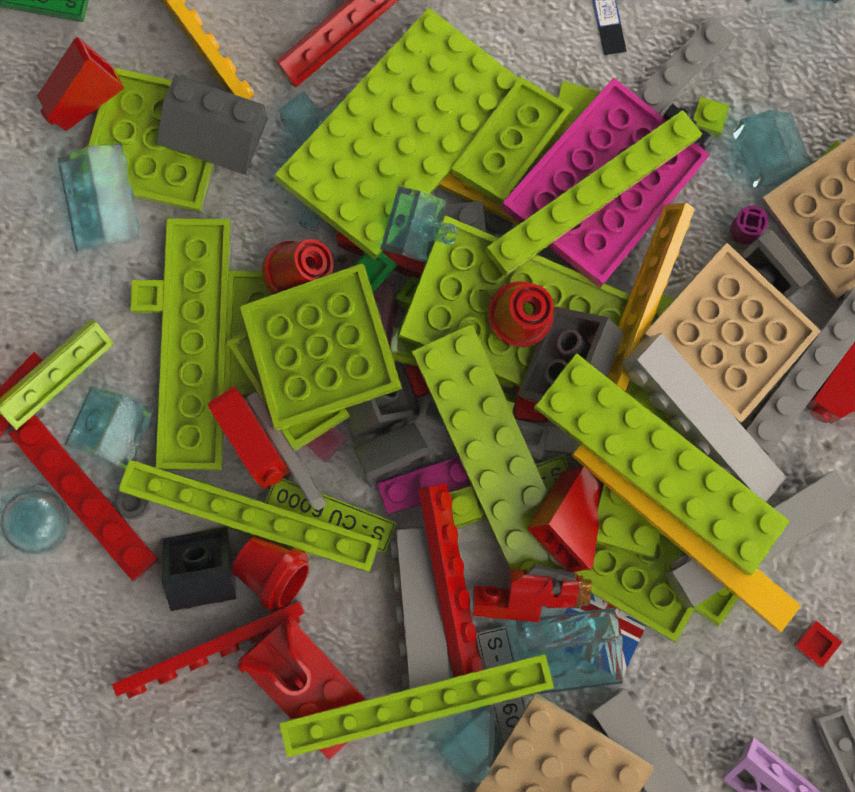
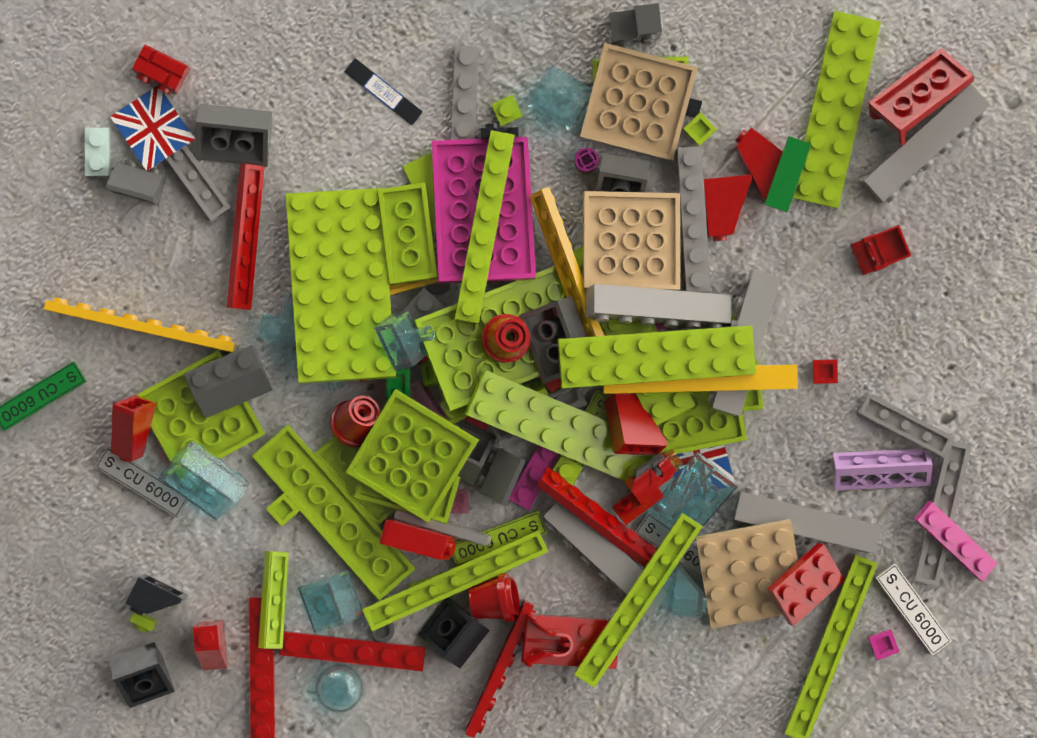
camera: 35 degrees left, 10 degrees up
none -> light grey tile [95,446,190,518]

